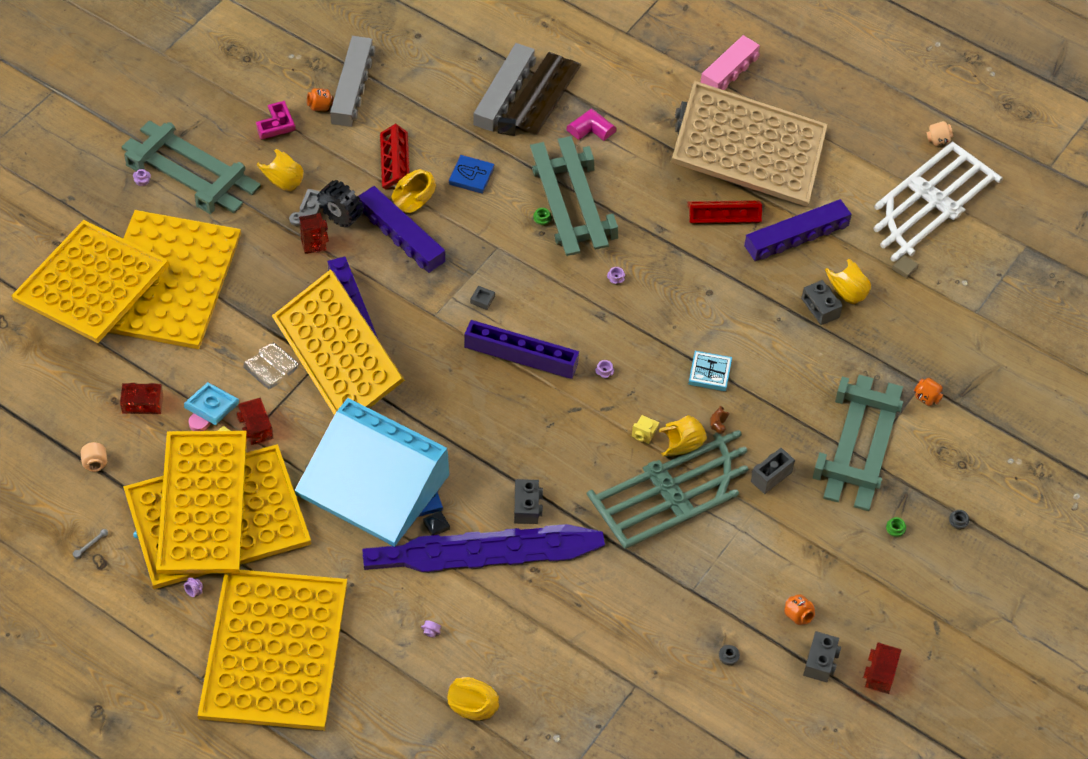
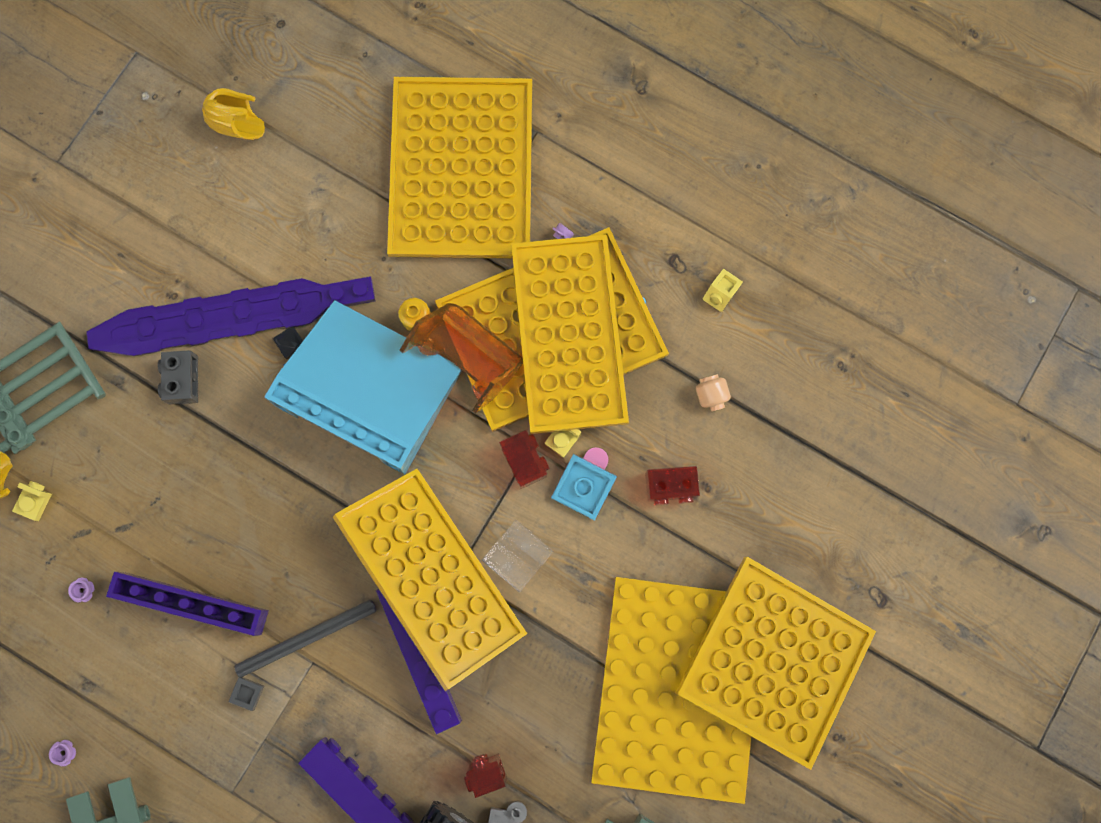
camera: 175 degrees right, 25 degrees up
light grey hinge [73,529,108,559] -> none
lavender plate [421,620,441,638] -> none
none -> dark grey axle [234,600,377,677]
none -> yellow head [398,298,431,332]
none -> clear orange windscreen [399,303,523,413]
none -> light yellow bracket [703,269,743,312]

